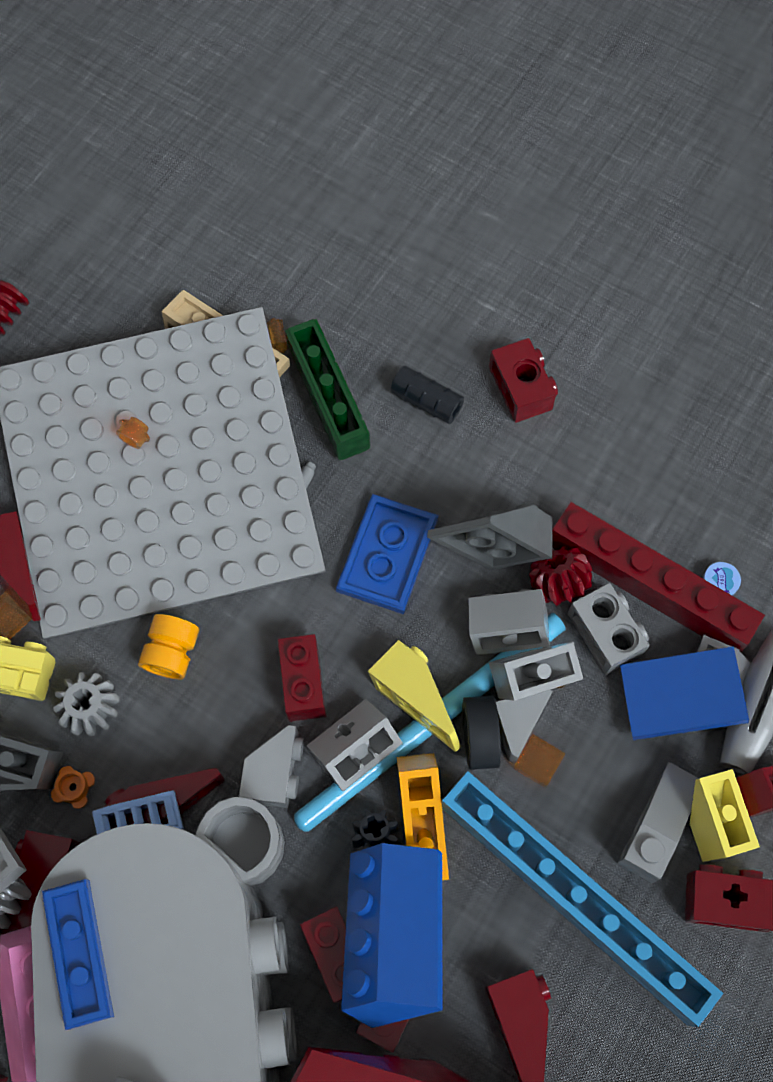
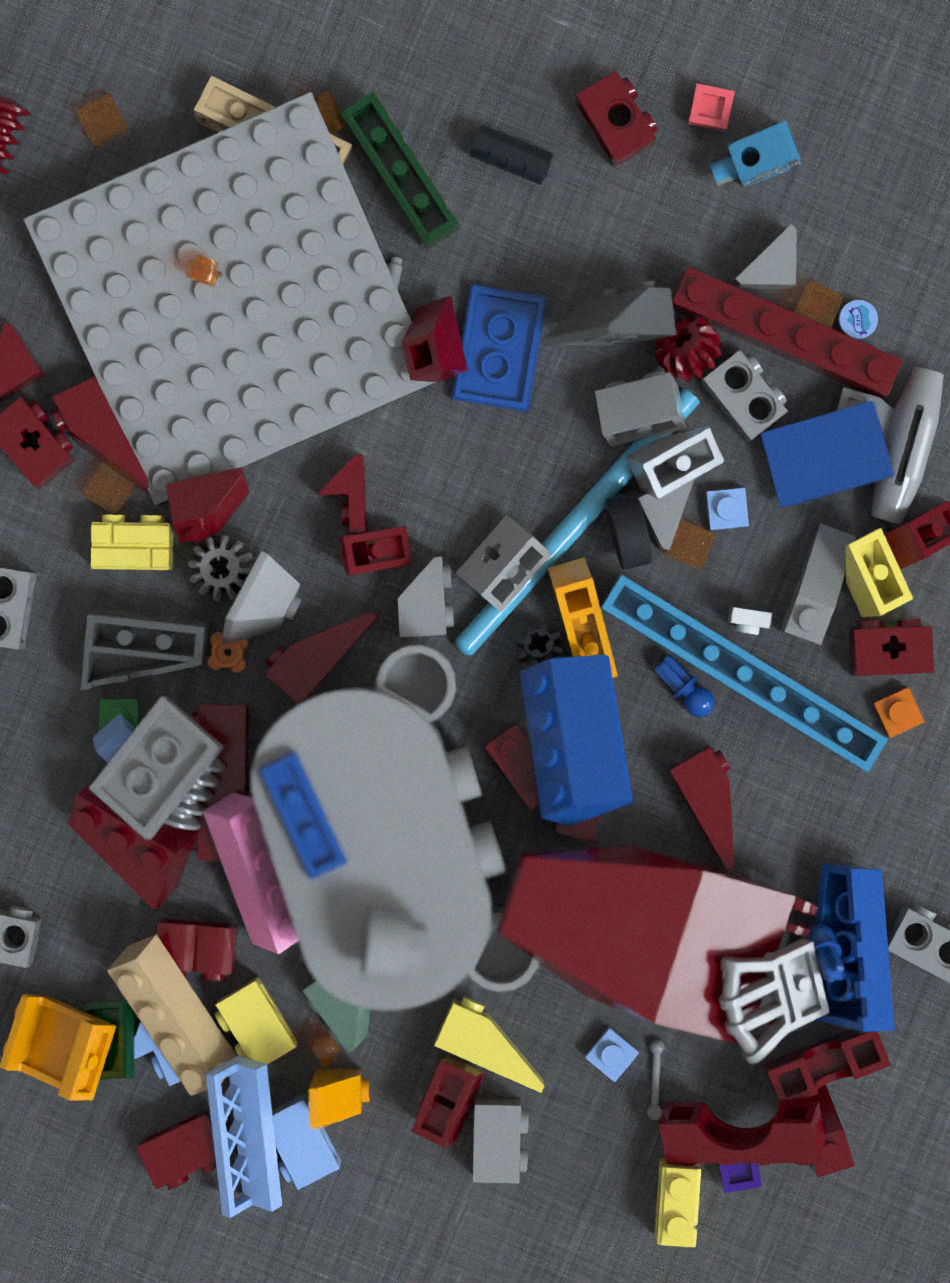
camera: 10 degrees left, 20 degrees up
light blue slope [92,790,184,835] -> none
light orange wheel [137,614,200,680] -> none
dark red brick [278,634,326,722] -> none
light yellow slope [368,640,461,752] -> none
none -> clear orange tile [75,93,129,148]
none -> dark red slope [166,467,250,542]
none -> light grey slope [221,551,302,644]
none -> dark red slope [317,455,366,534]
none -> dark red slope [339,526,413,576]
none -> dark red slope [402,296,468,382]
none -> blue axle [655,655,715,718]
none -> coral plate [688,83,735,132]
none -> light blue plate [705,488,749,531]
none -> dark azure torso [710,121,803,187]
none -> white plate [727,607,772,635]
none -> light grey slope [732,224,797,289]
none -> clear orange plate [794,280,844,328]
none -> orange plate [872,687,925,738]

